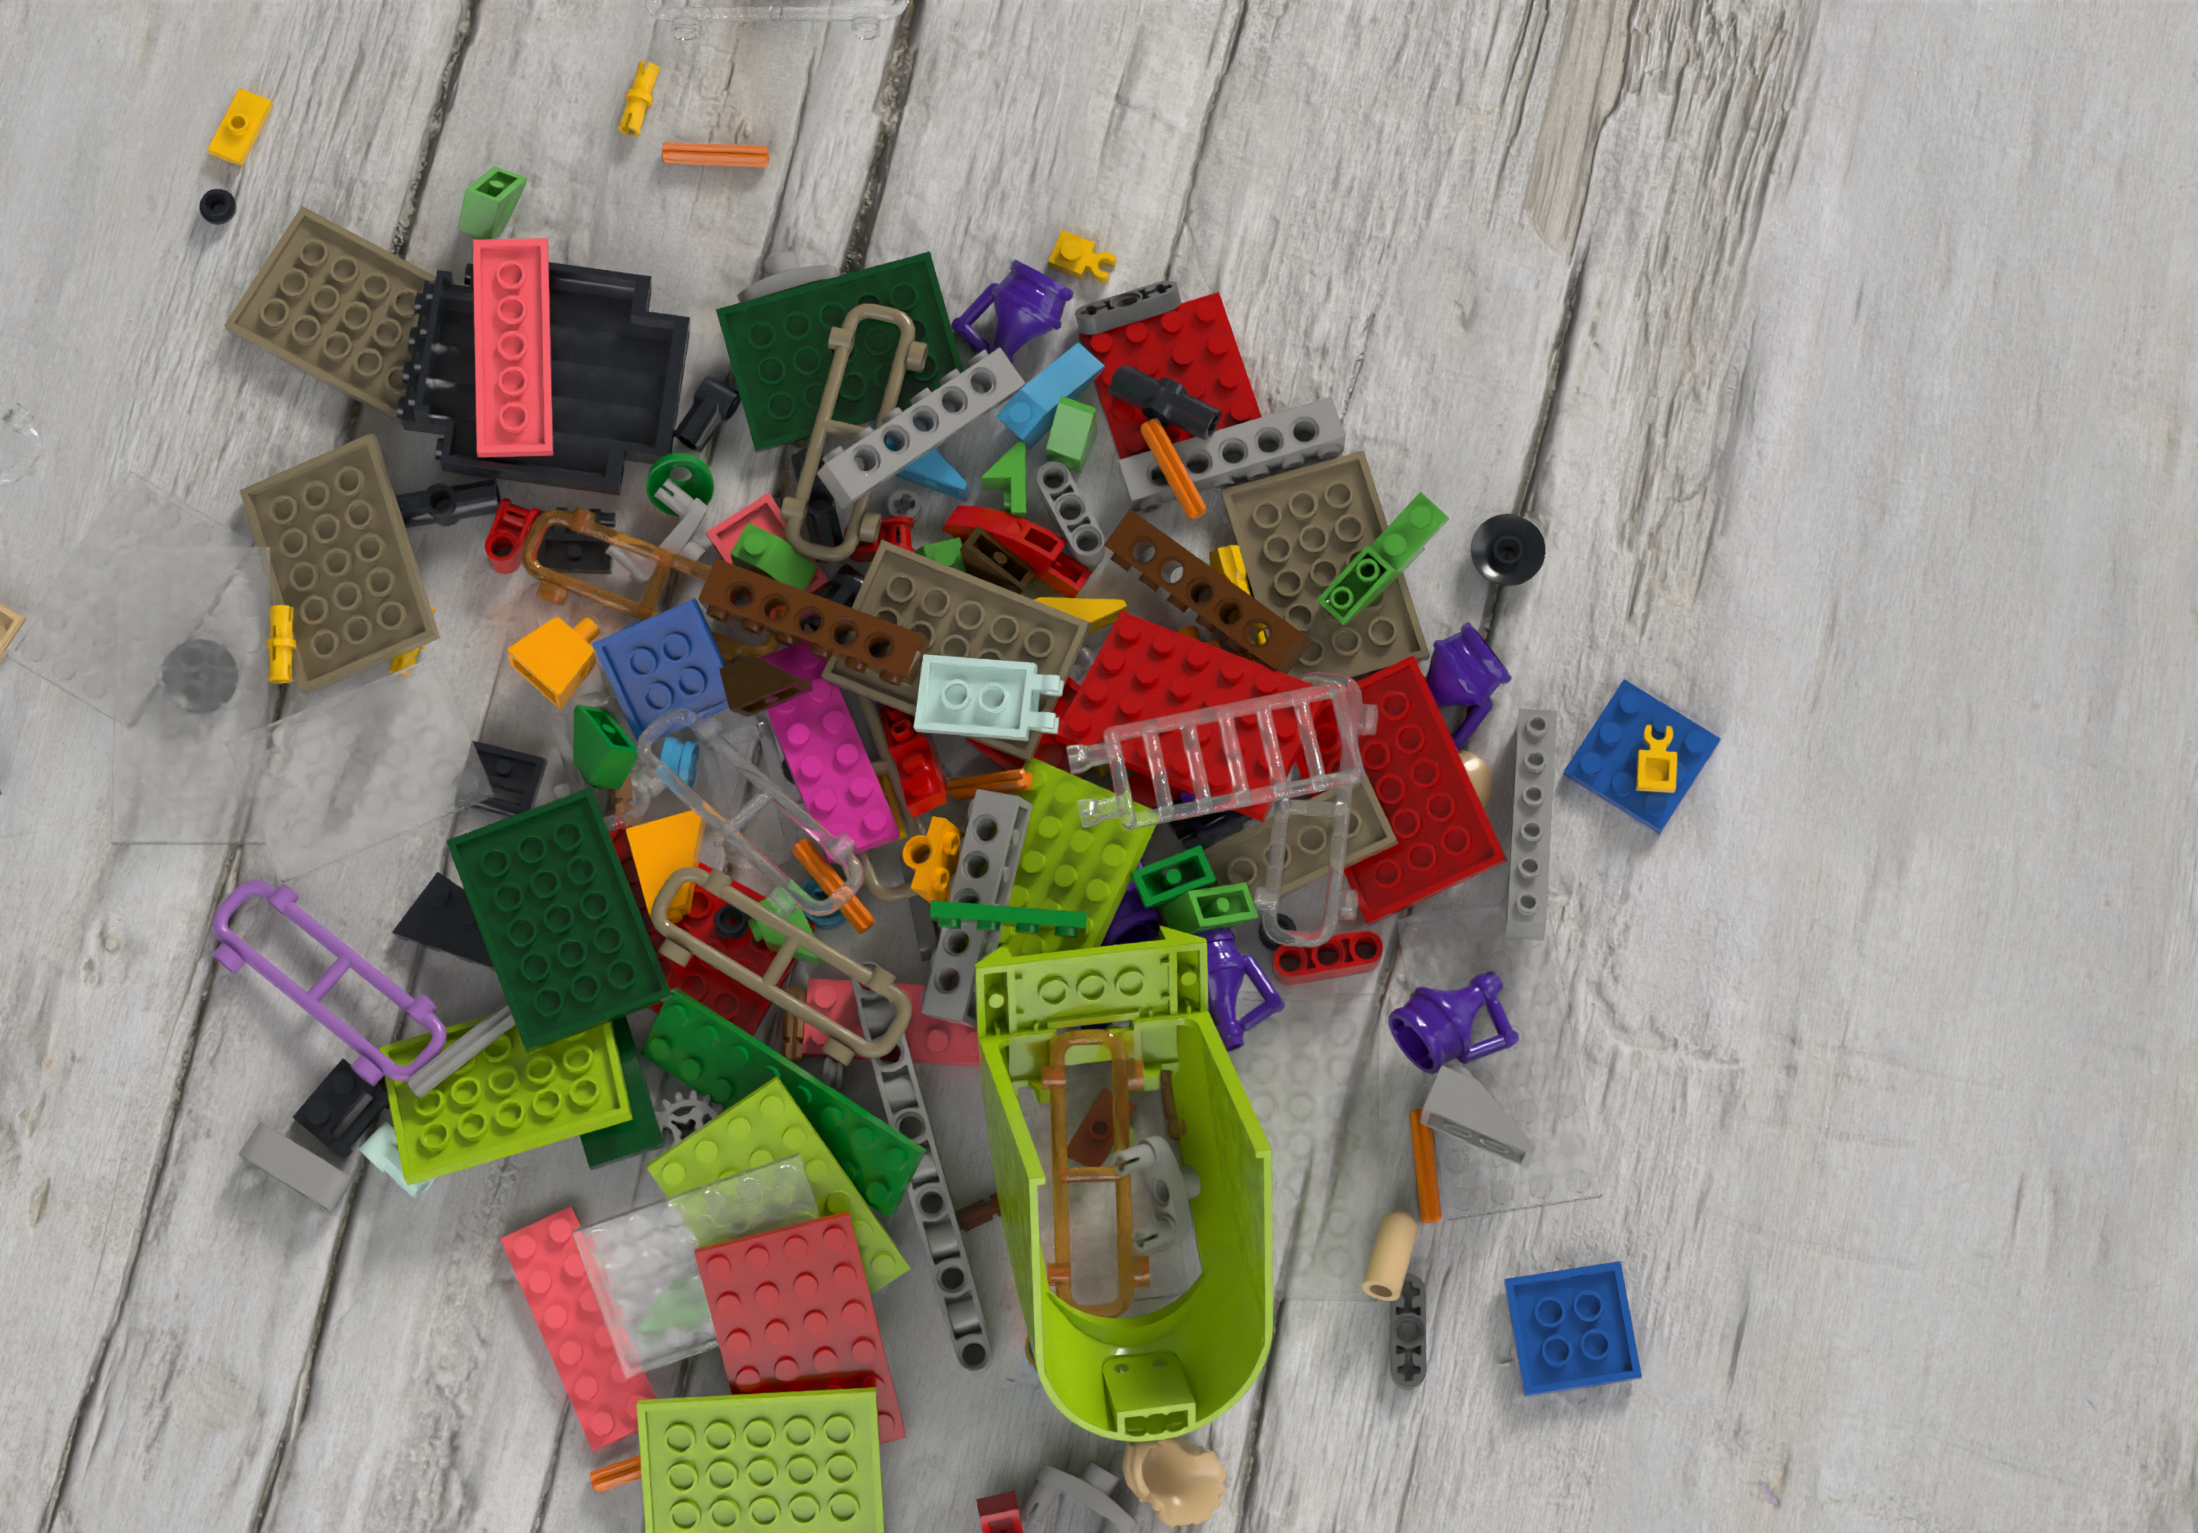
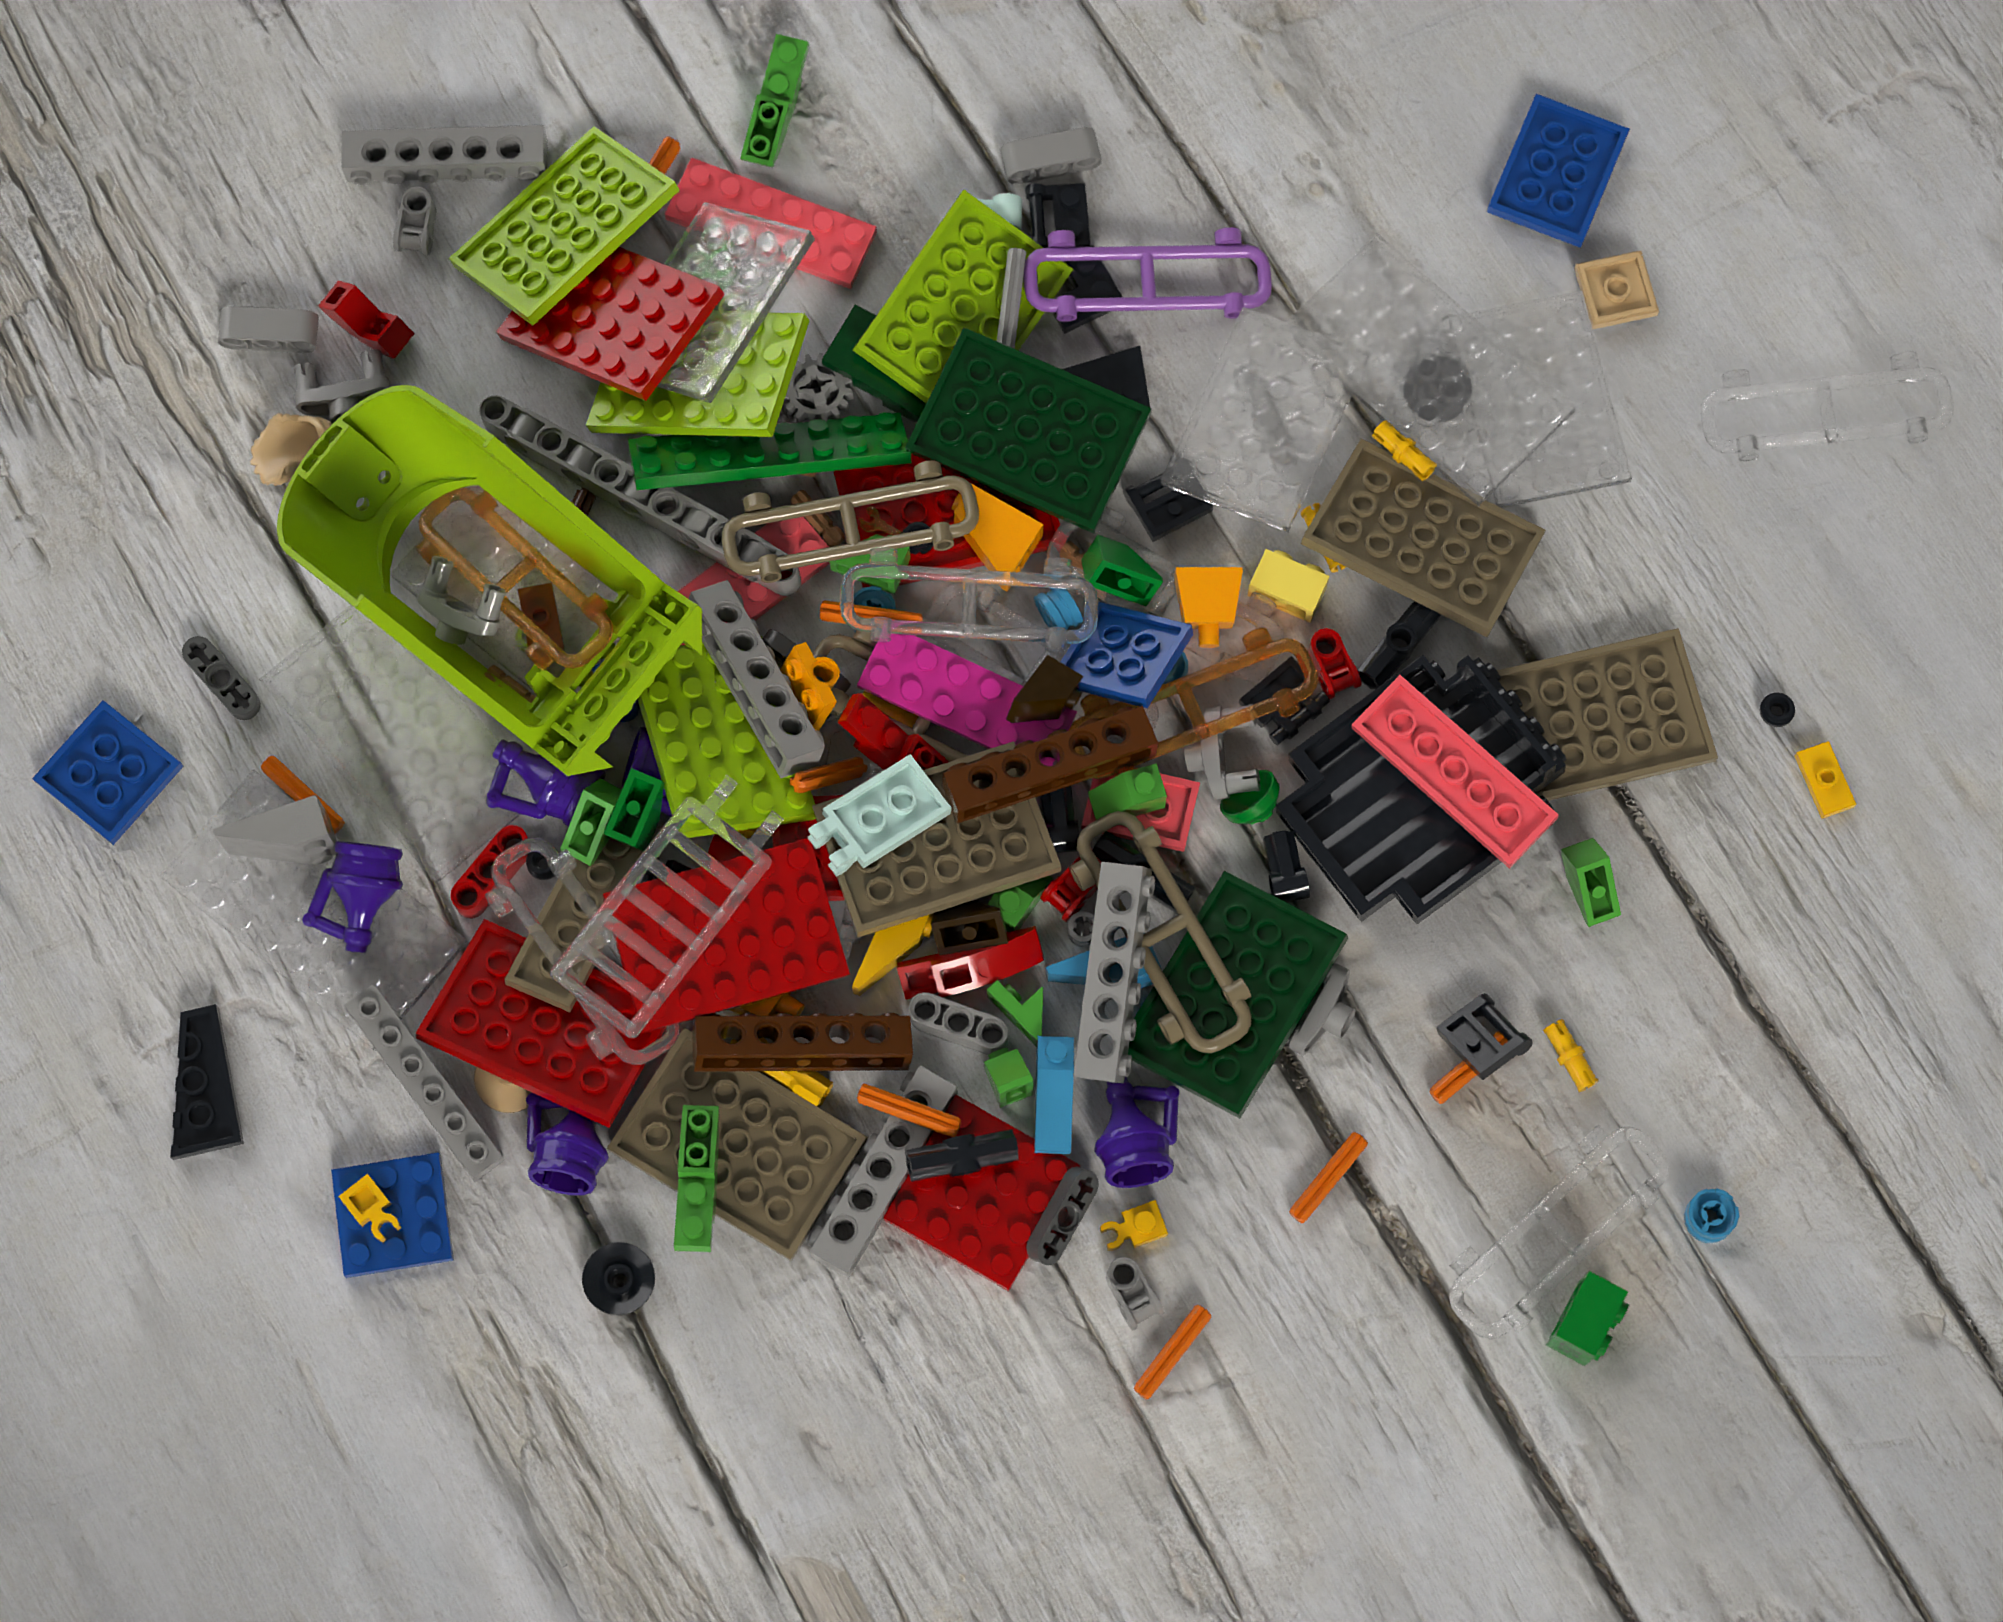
camera: 135 degrees right, 0 degrees up
green plate [930,900,1087,938] -> none
tan brick [1362,1210,1419,1301] -> none
none -> black wing [170,1004,244,1160]
none -> bright green slope [740,34,810,168]
none -> clear yellow hand [859,506,903,535]
none -> black plate [1052,245,1122,334]
none -> light grey piece [1106,1257,1165,1331]
none -> orange axle [1134,1305,1211,1400]
none -> light yellow brick [1247,549,1330,623]
none -> orange axle [1289,1132,1368,1223]
none -> black plate [1436,993,1533,1081]

